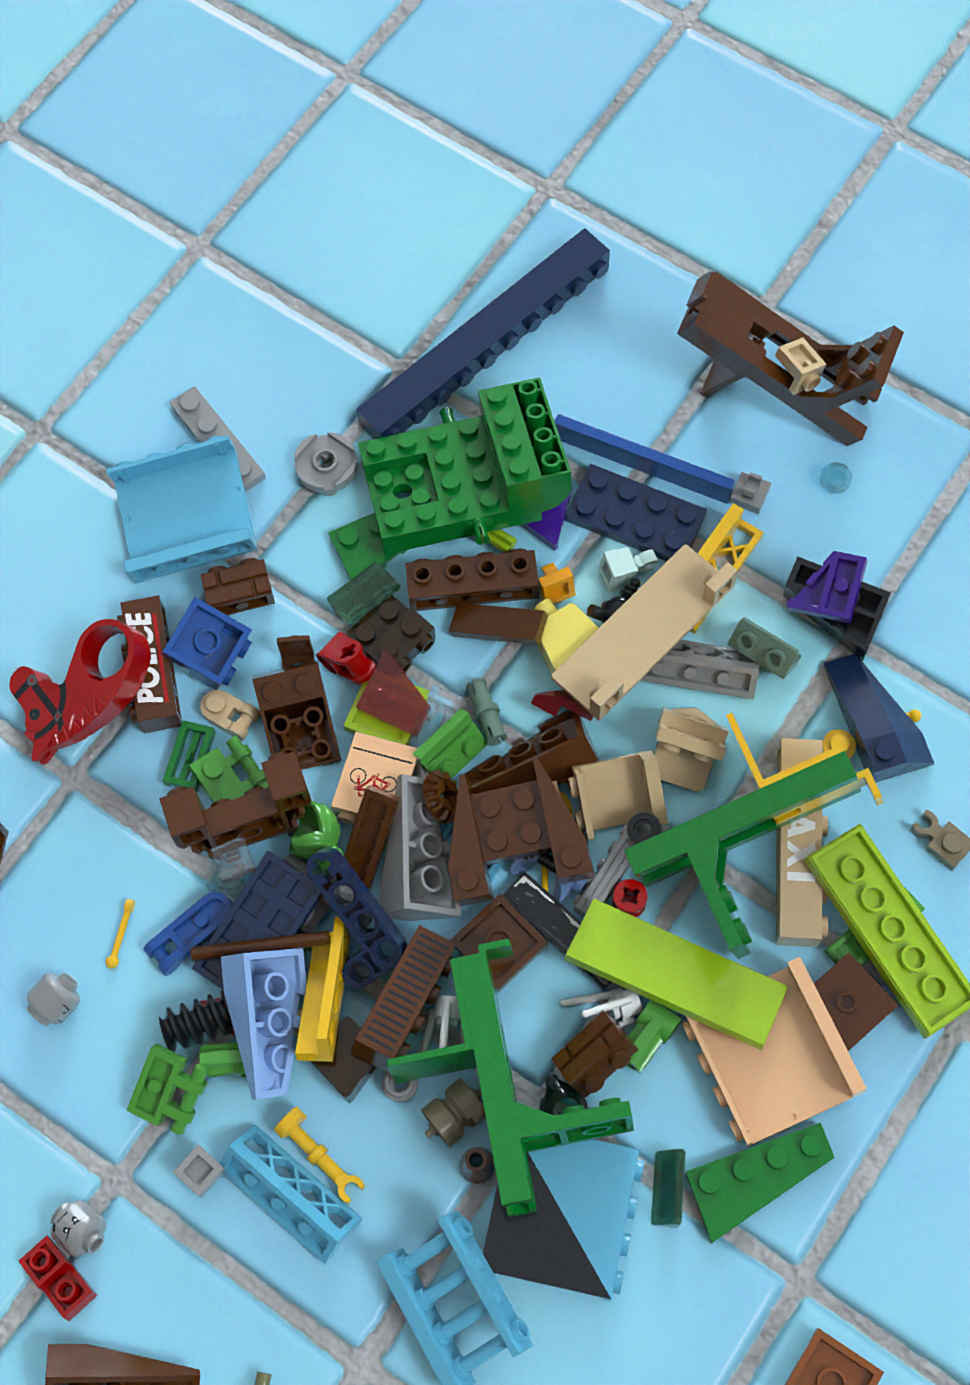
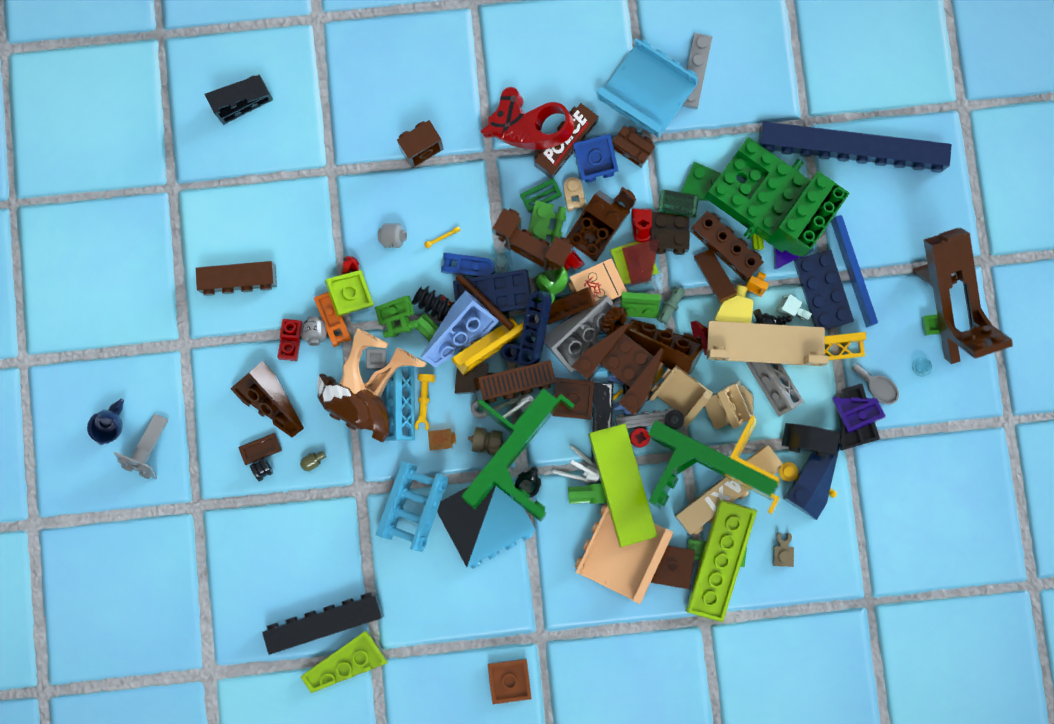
camera: 45 degrees right, 15 degrees up
clear tile [210,836,256,884] -> none
light grey plate [294,432,358,496] -> none
reddish brown cone [459,1147,495,1184] -> none
reddish brown brick [551,1010,639,1098] -> none
clear green slope [651,1149,686,1228] -> none
green wing [685,1123,835,1244] -> none
sand green bracket [727,617,801,679] -> none
light grey tile [729,472,771,514] -> none
tan bracket [775,337,826,395] -> none
none -> orange plate [314,292,352,347]
none -> animal [317,328,427,442]
none -> lime plate [324,270,374,317]
none -> red plate [341,256,359,275]
none -> clear orange bracket [428,428,456,451]
none -> red tile [564,250,585,271]
none -> black brick [781,423,840,458]
none -> light grey piece [851,363,899,405]
none -> bright green plate [922,315,940,336]

